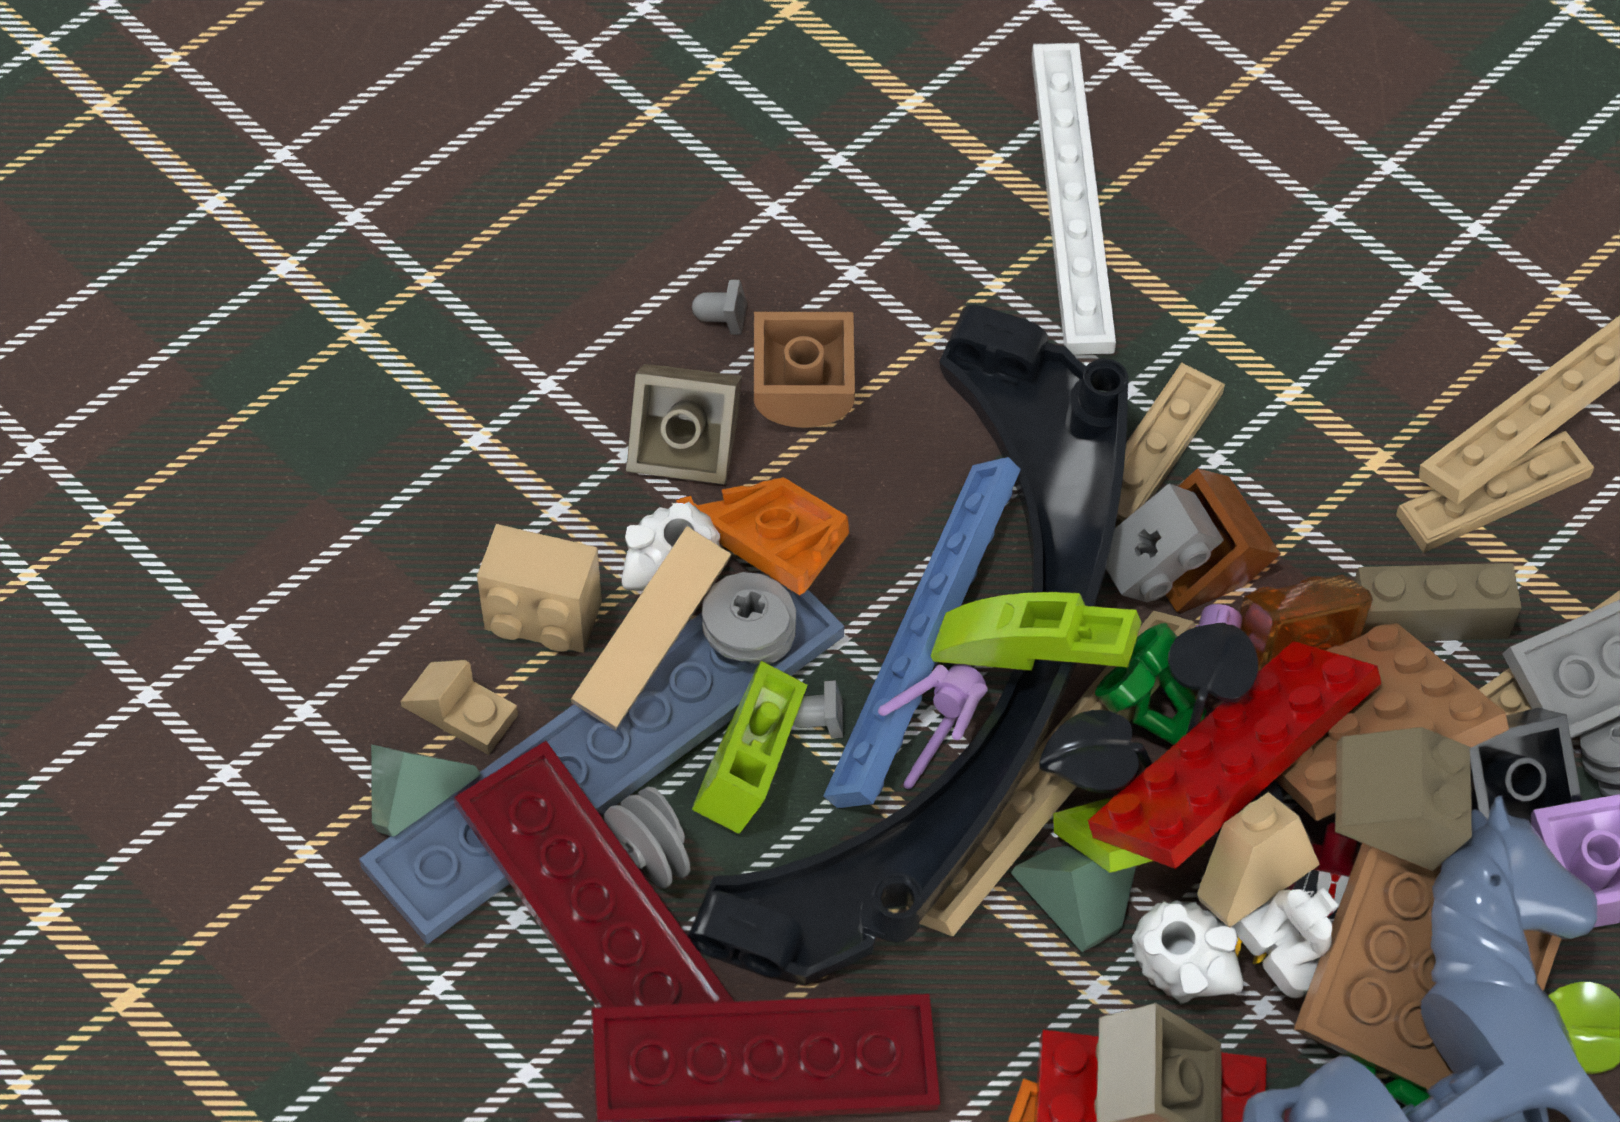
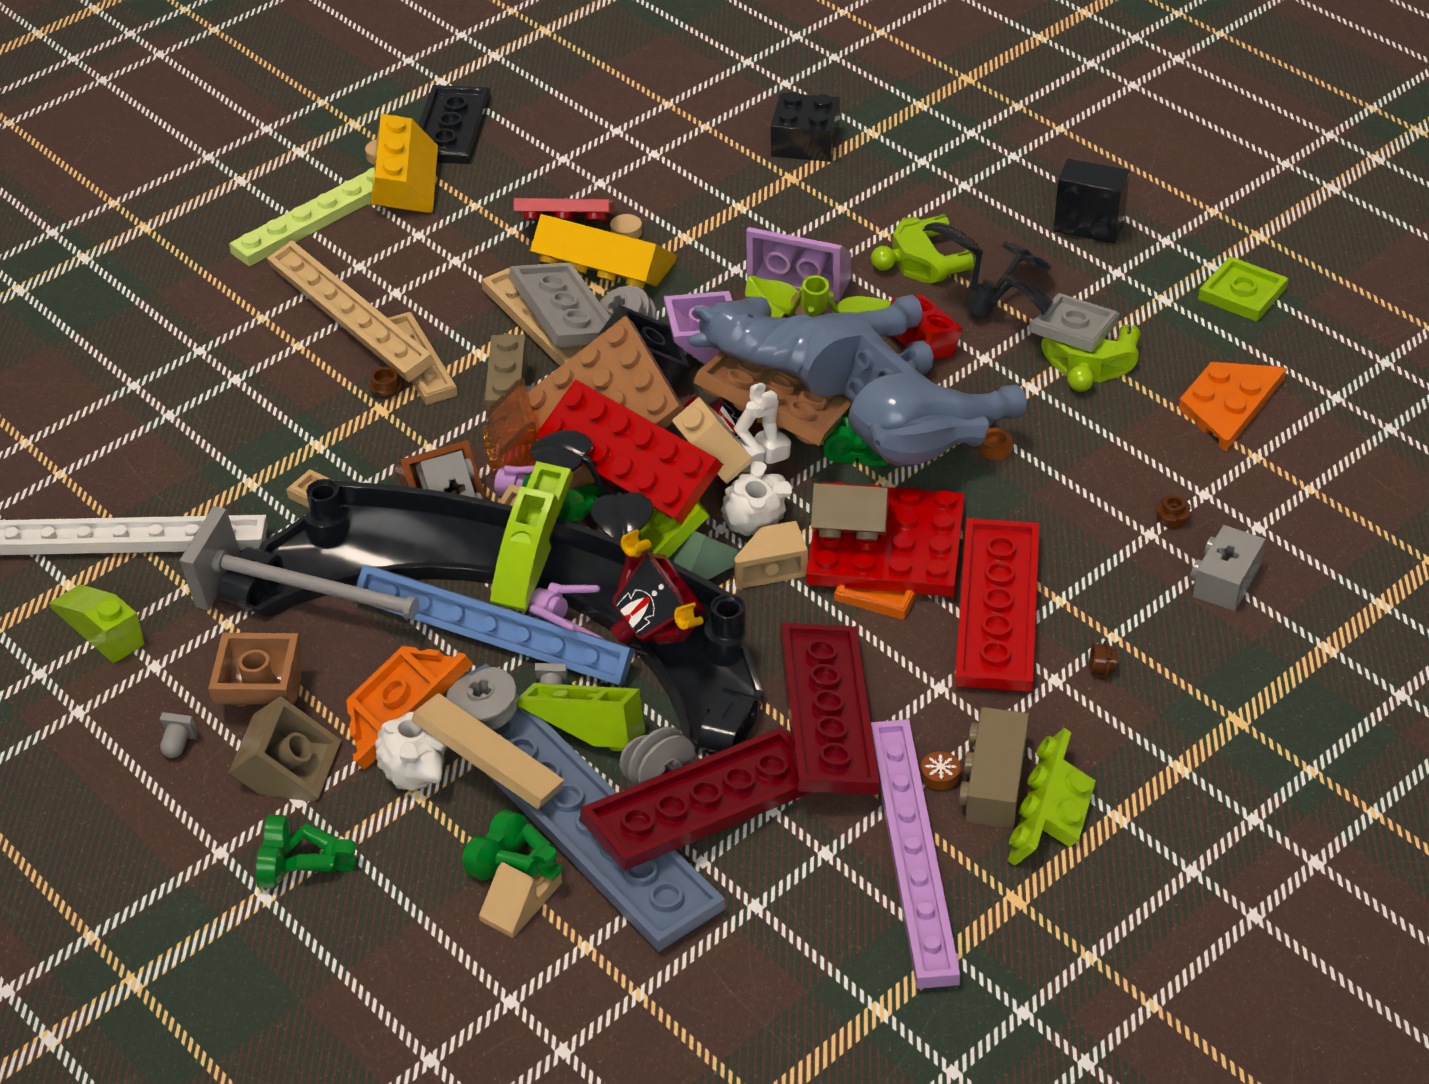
camera: 85 degrees left, 15 degrees down
sand green slope [371,744,481,837] -> none
tan brick [477,524,602,653] -> none
dark tan slope [1335,727,1472,871] -> none
none -> lime slope [49,584,145,664]
none -> light grey tile [179,506,419,620]
none -> green piece [256,814,357,889]
none -> reddish brown plate [369,367,402,398]
none -> green piece [462,809,564,881]
none -> torso [610,529,706,645]
none -> tan slope [734,521,808,590]

